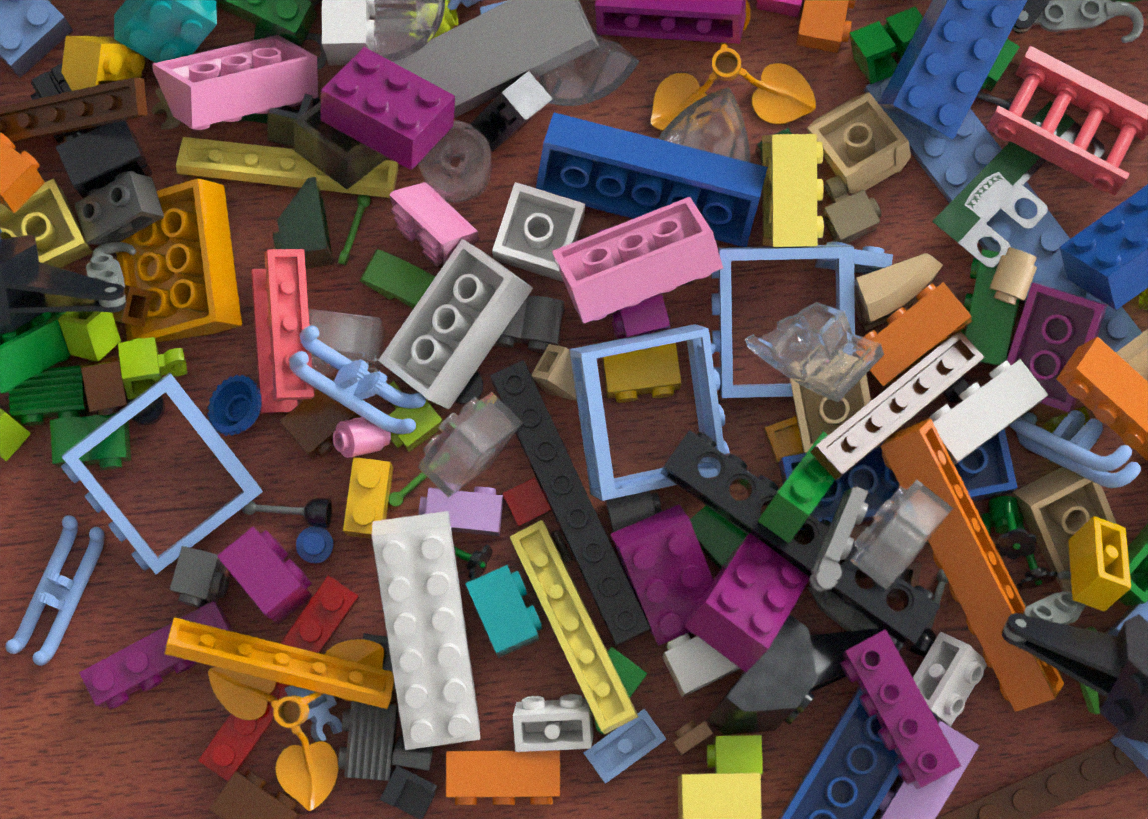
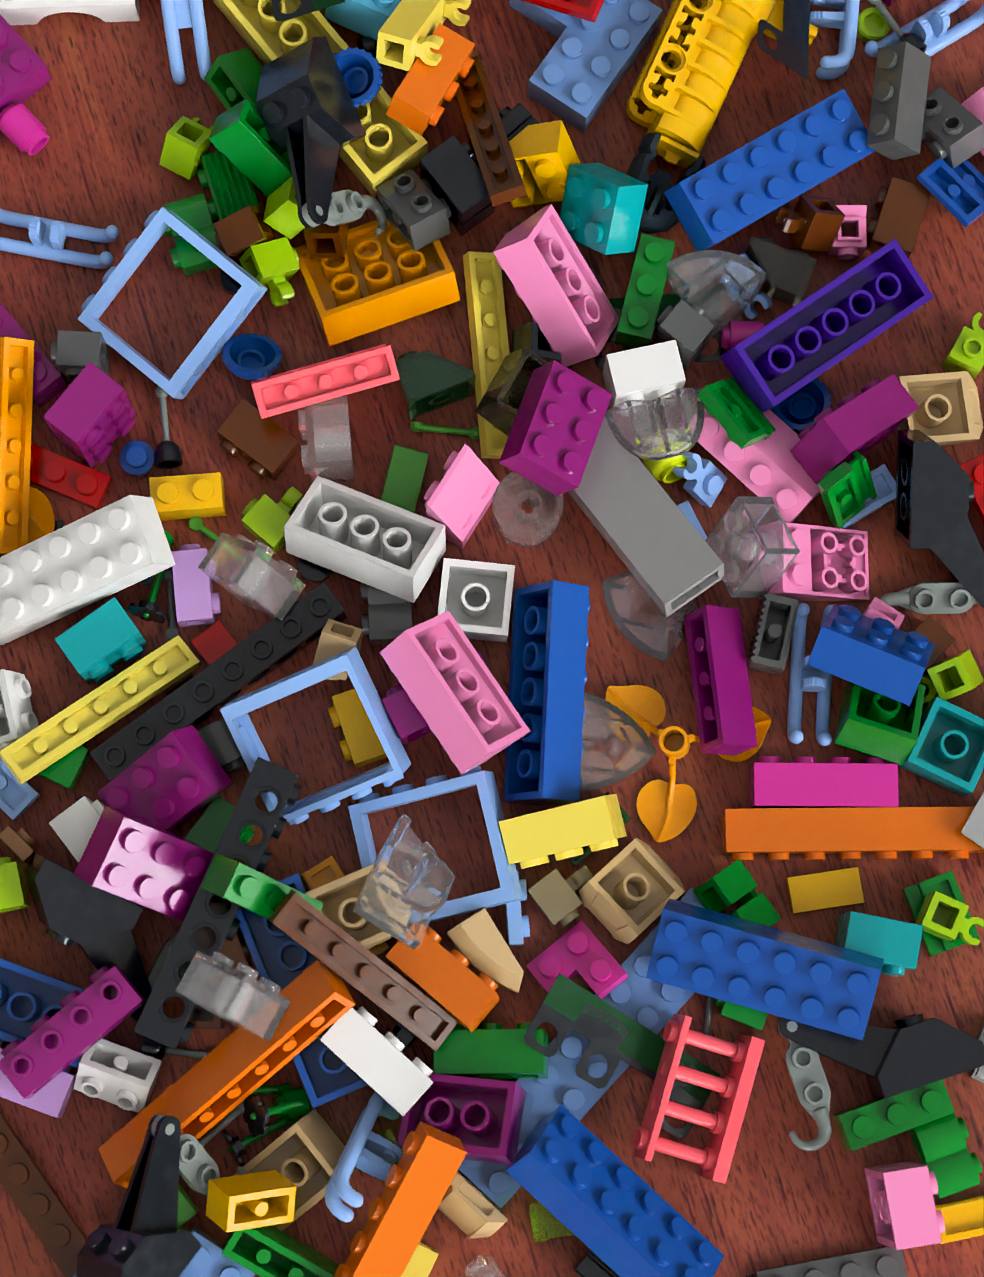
camera: 70 degrees right, 0 degrees up
light blue piece [289,325,426,434] -> none
bright pink brick [333,417,391,458] -> none
black brick [470,71,552,152] -> none
light grey hinge [808,486,868,592] -> none
tan brick [989,247,1037,305] -> none
none -> dark grey hinge [163,568,180,641]
none -> dark pink plate [526,920,628,999]

